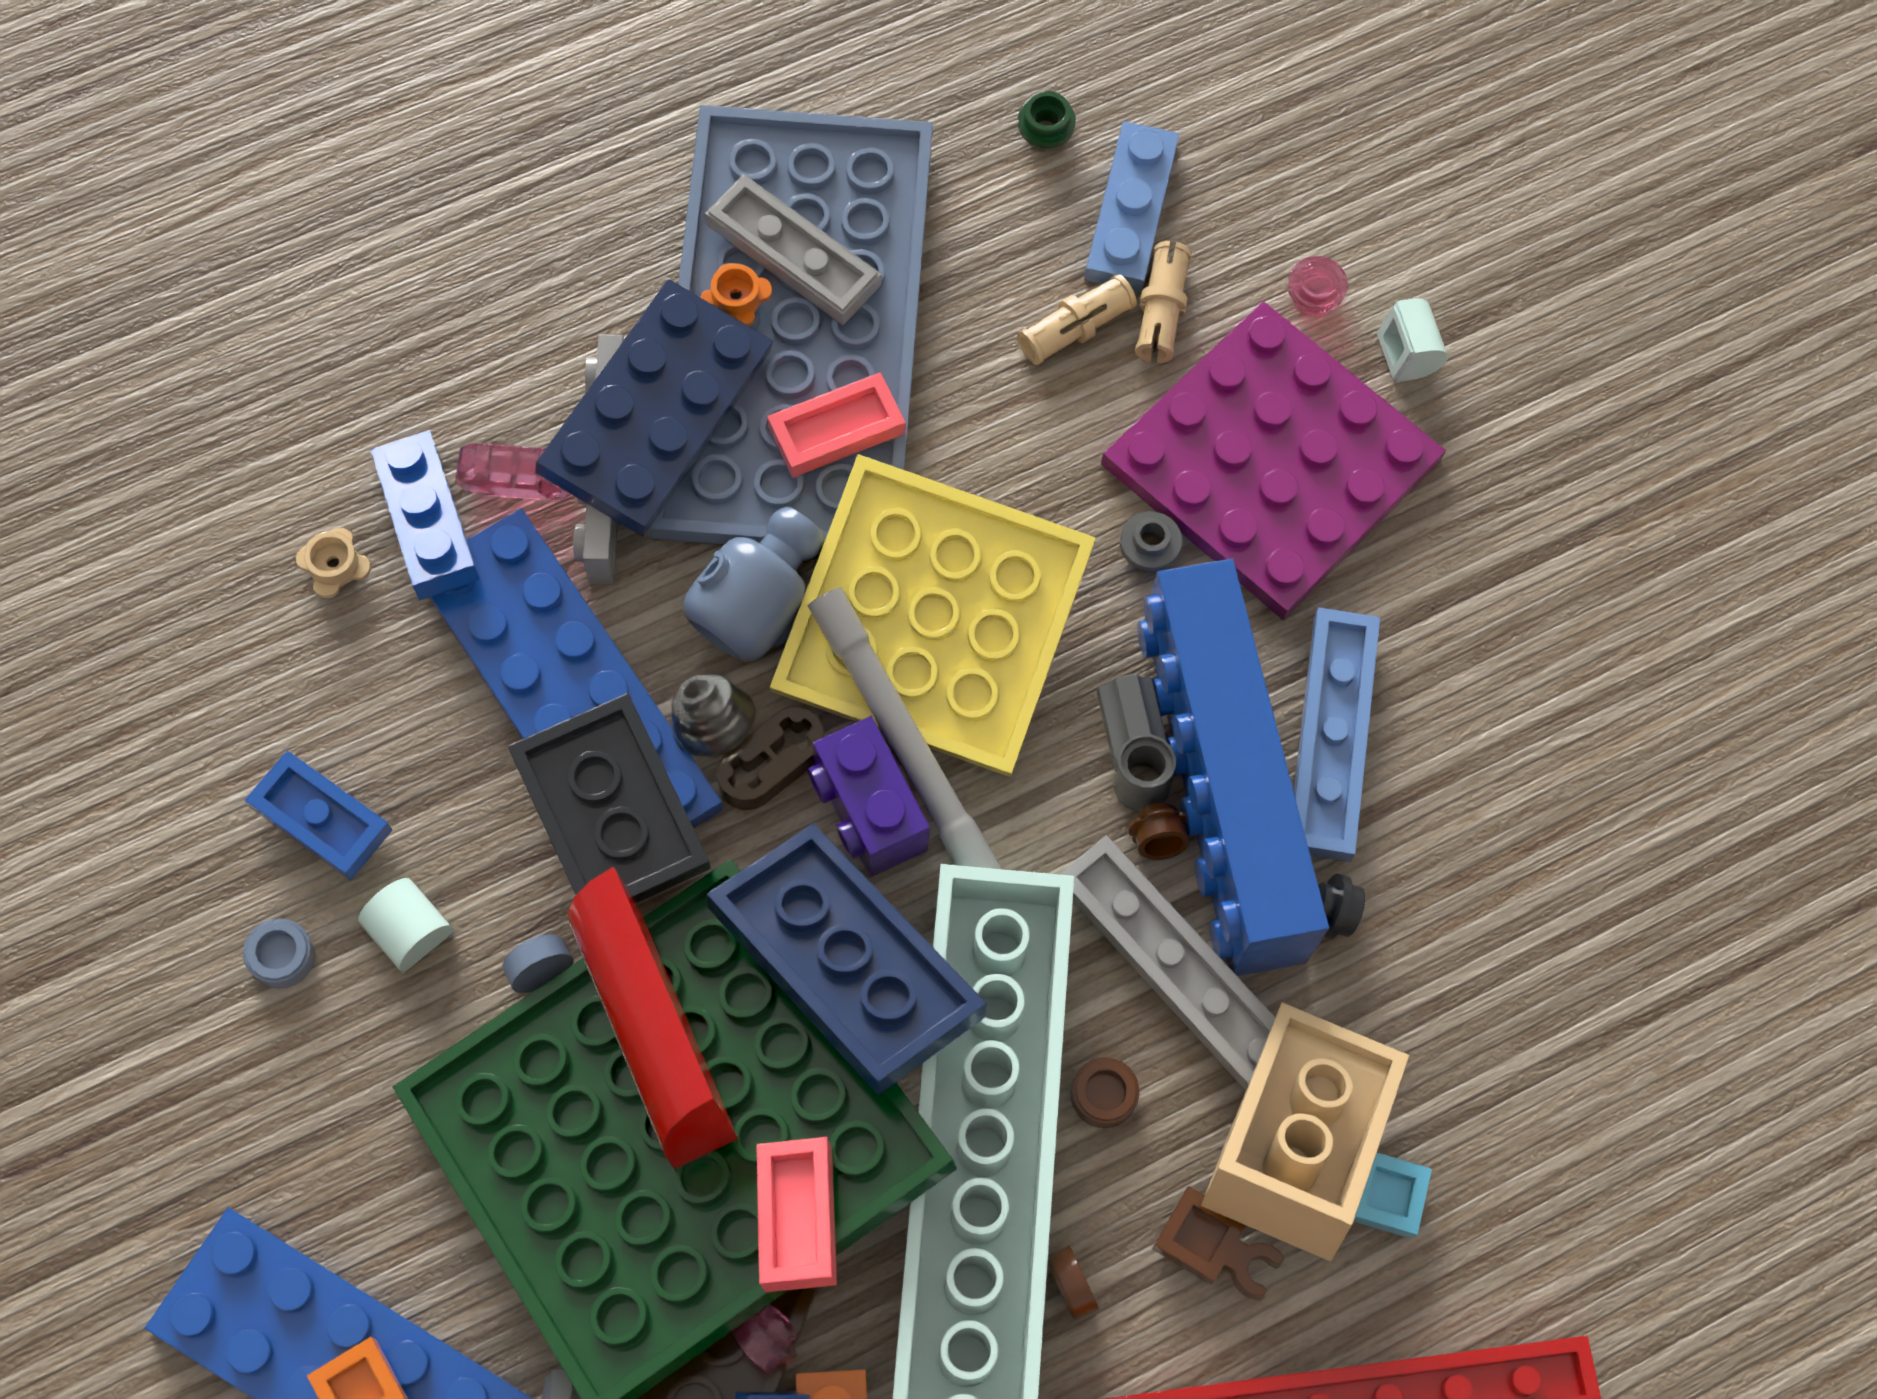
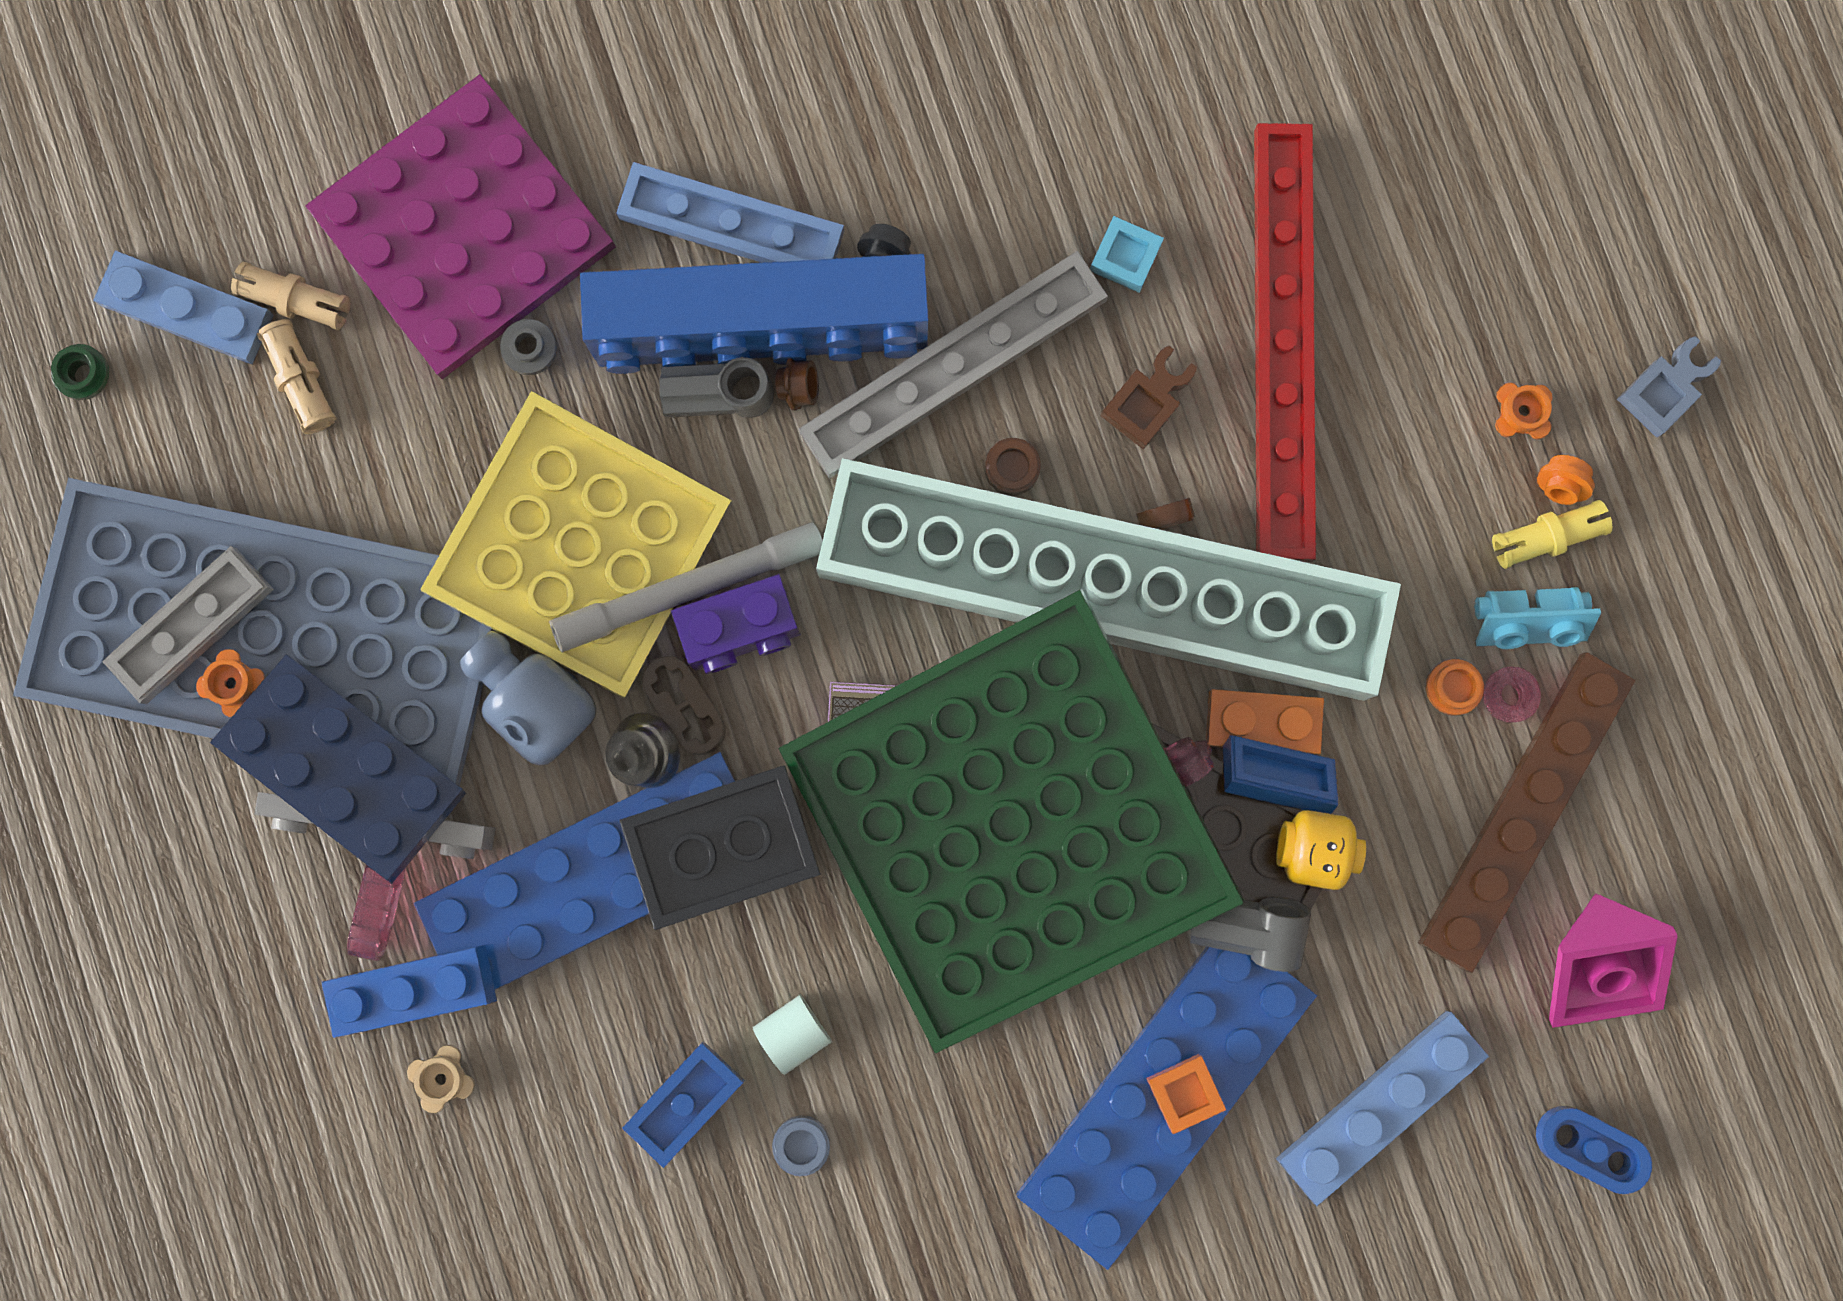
camera: 80 degrees left, 15 degrees up
sand blue tile [502,934,573,993] -> none
red brick [567,867,738,1169] -> none
dark blue plate [707,823,987,1095] -> none
coral tile [757,1137,837,1292] -> none
coral tile [767,372,906,478] -> none
tan slope [1201,1002,1409,1262] -> none
clear pink plate [1287,256,1348,315] -> none
light aqua brick [1377,298,1448,383] -> none

